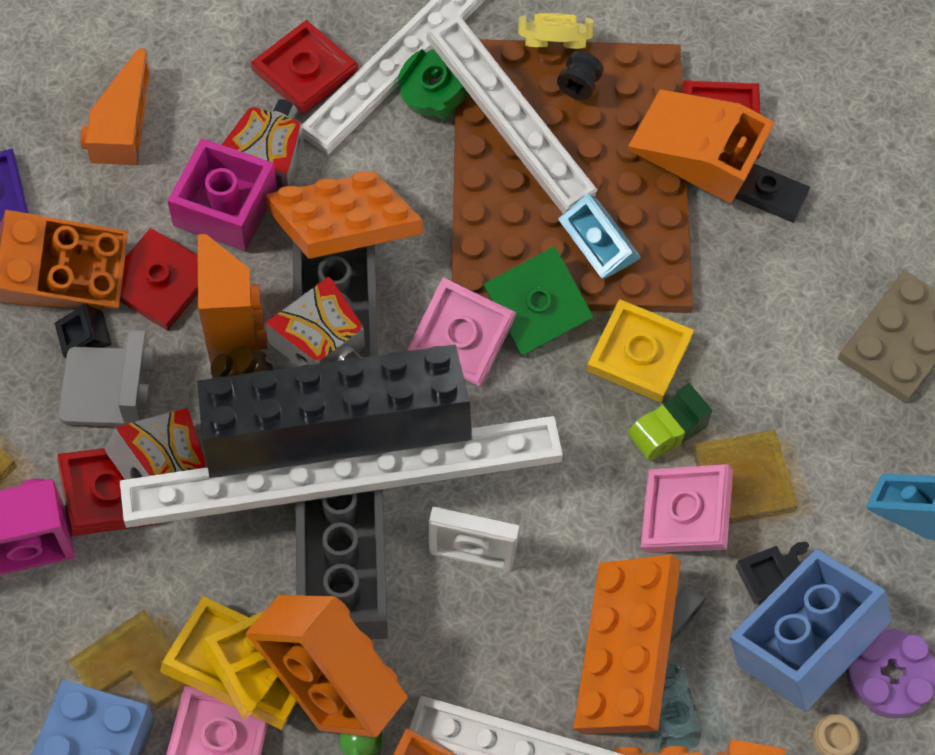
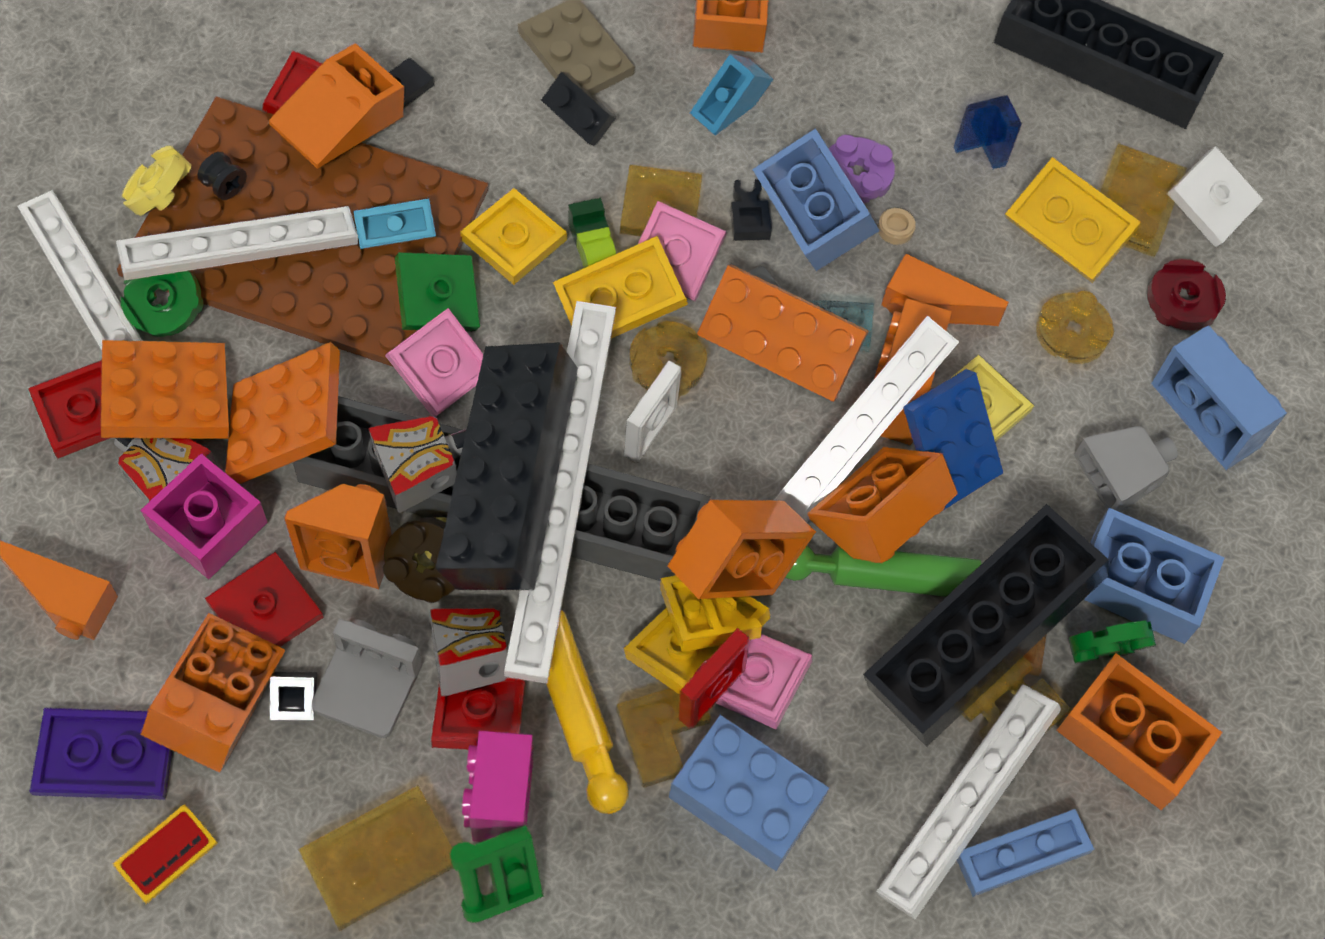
camera: 75 degrees left, 0 degrees up
none -> orange plate [101,340,229,439]
none -> black plate [541,71,617,146]
none -> yellow piece [546,610,629,814]
none -> yellow plate [553,236,688,339]
none -> clear yellow plate [629,321,707,396]
none -> red plate [679,628,749,729]

